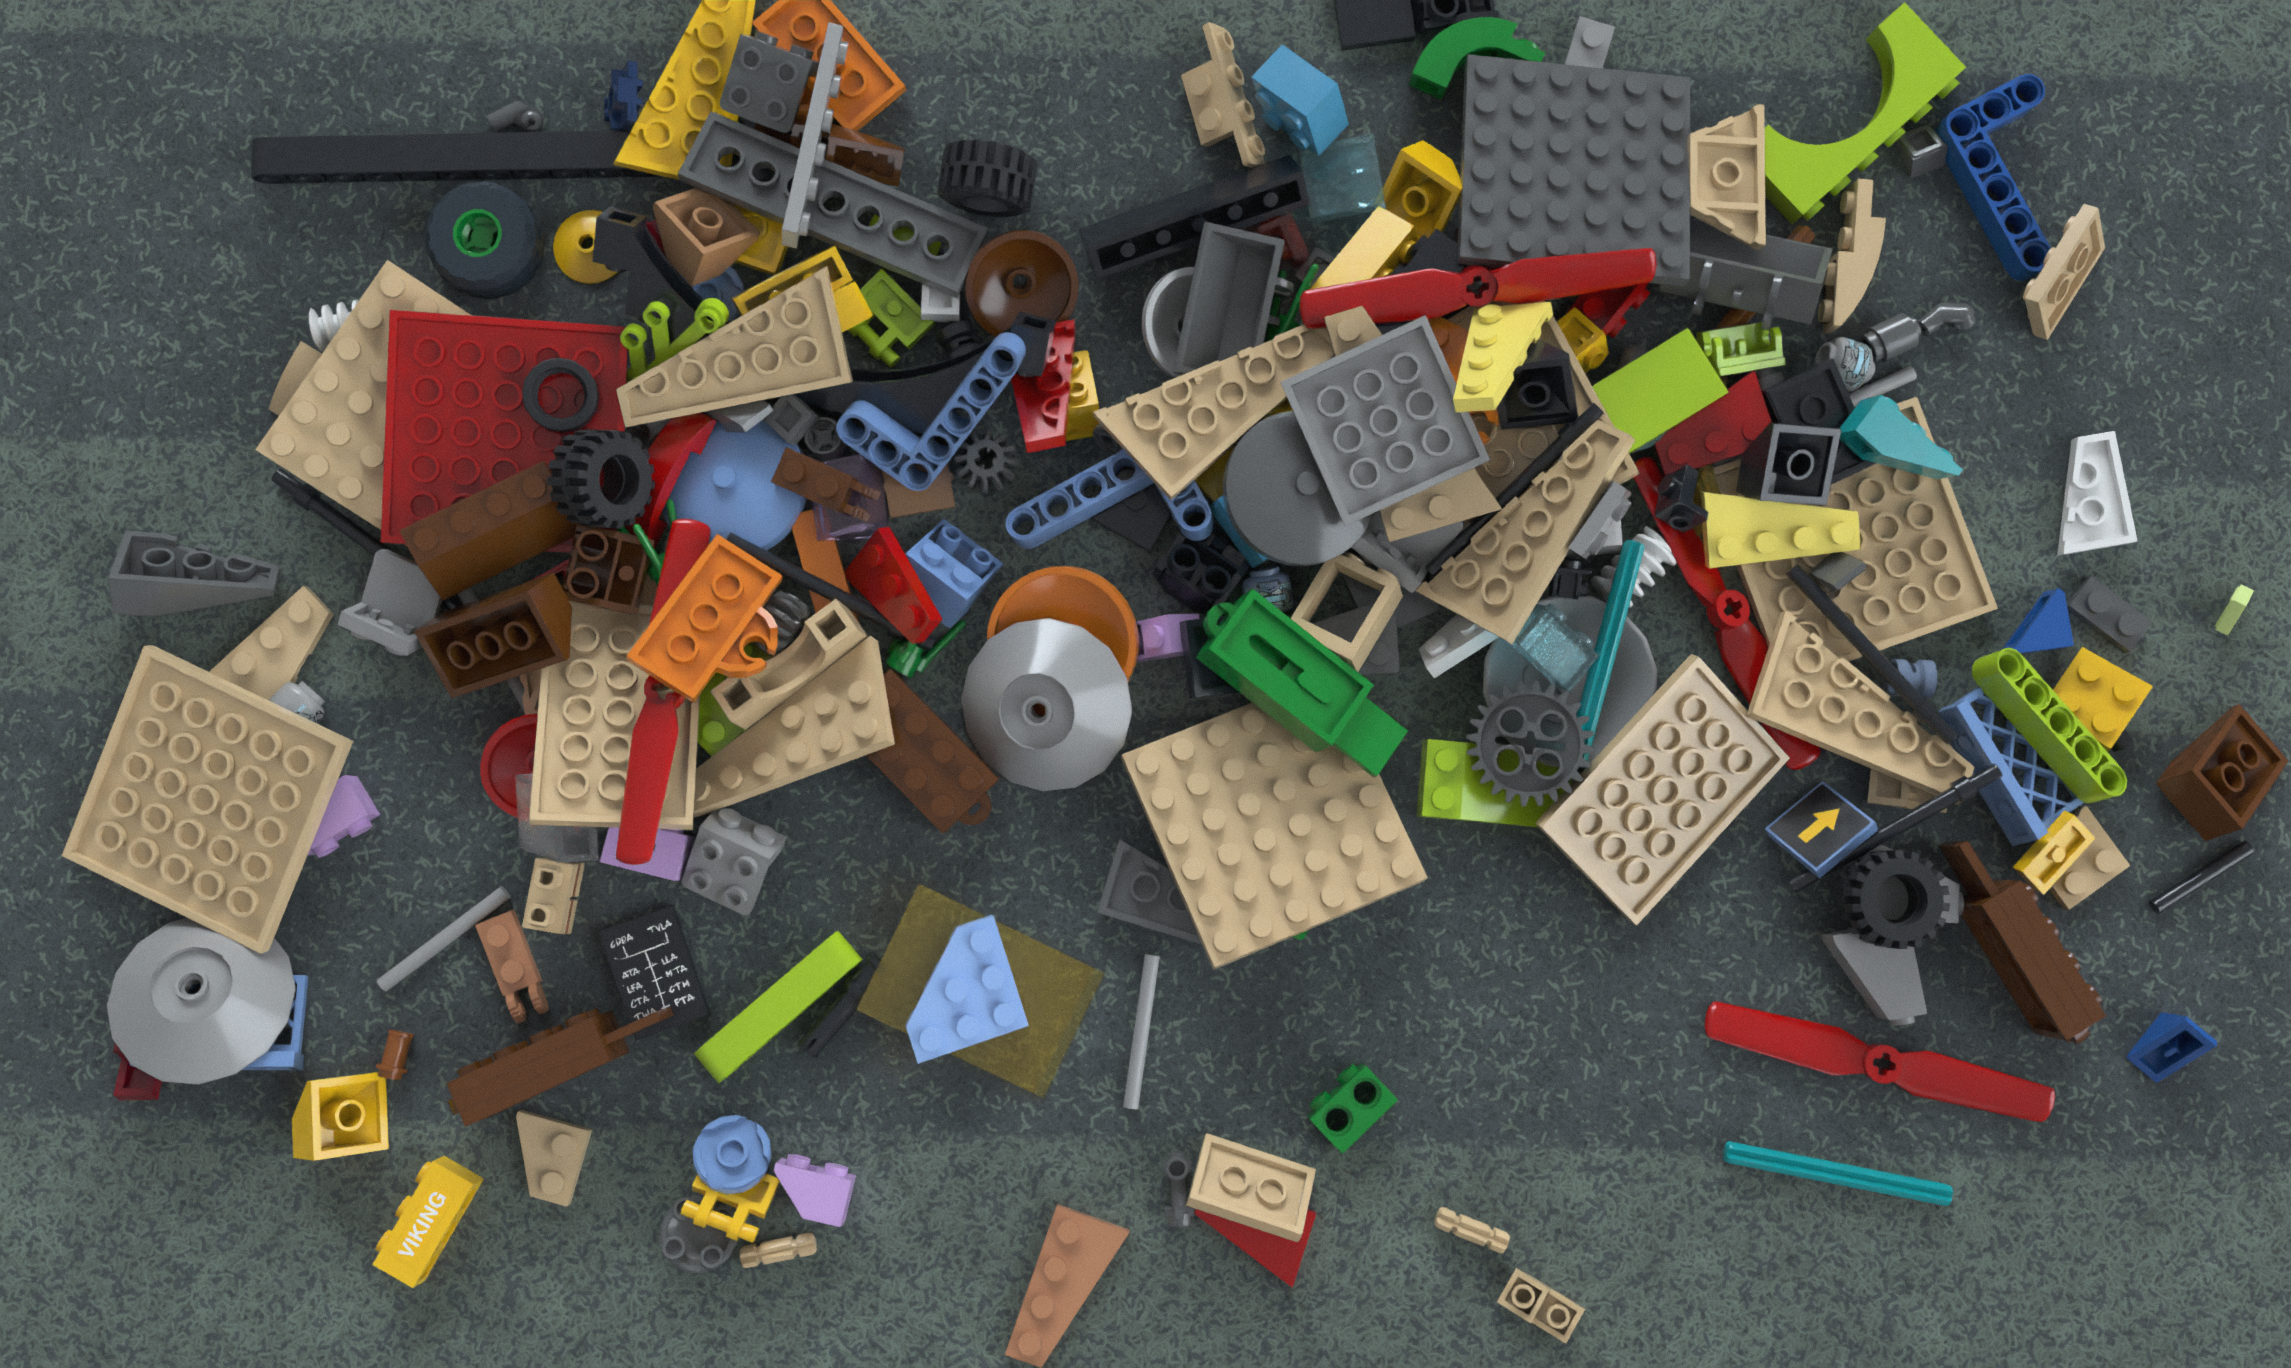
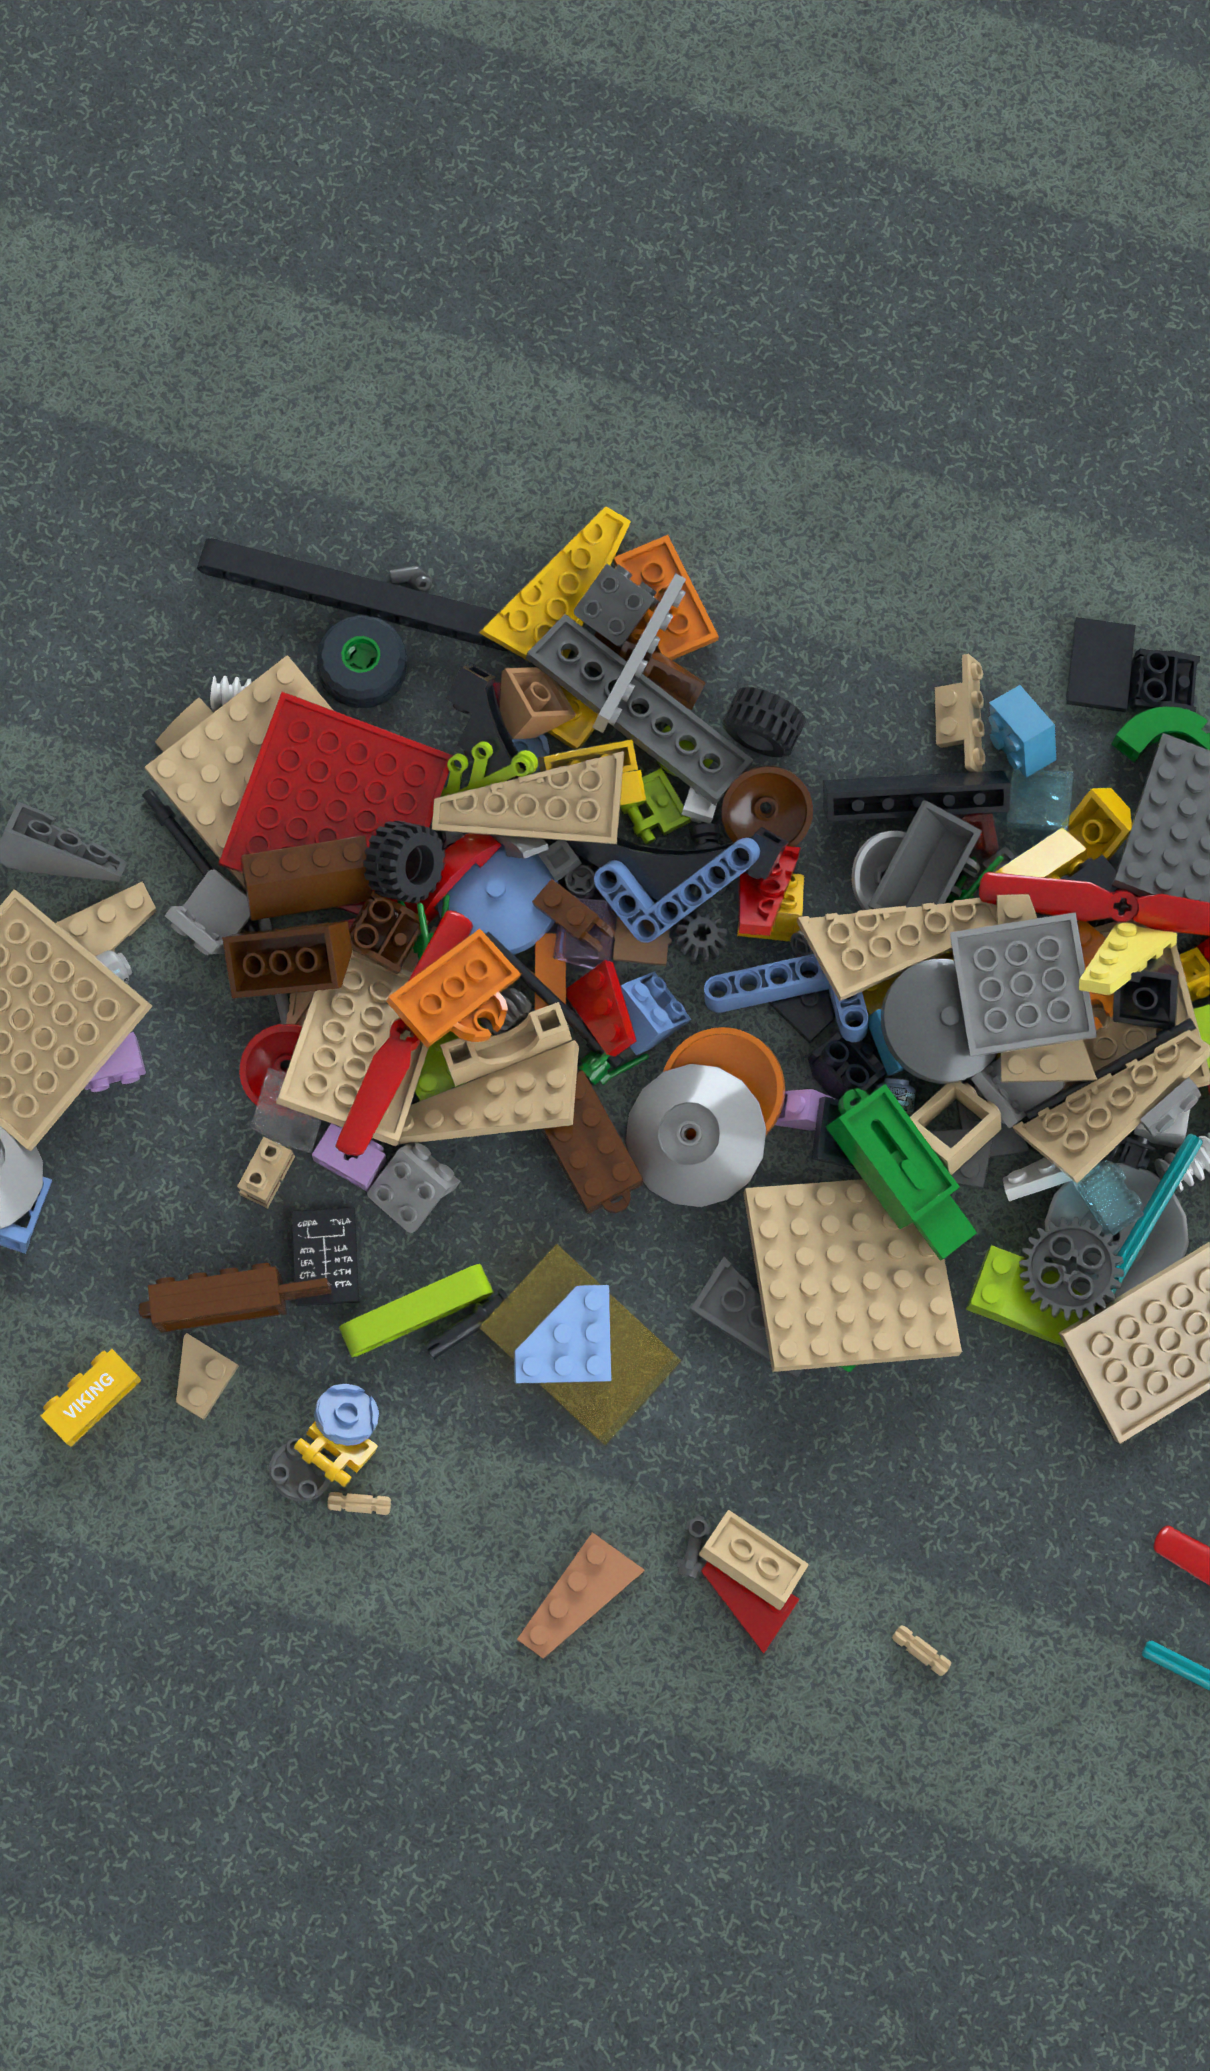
camera: 15 degrees right, 10 degrees down
yellow slope [292,1072,389,1161] -> none
dark orange pin [376,1029,414,1080] -> none
light grey bar [377,886,511,992] -> none
nougat hinge [475,910,549,1023] -> none
black tyre [522,358,600,433] -> none
yellow dish [553,210,618,284] -> none
dark blue piece [604,61,643,131] -> none
lavender slope [774,1154,856,1227] -> none
light grey bar [1123,954,1160,1109] -> none
green brick [1307,1062,1398,1154] -> none
tan slope [1497,1268,1585,1344] -> none

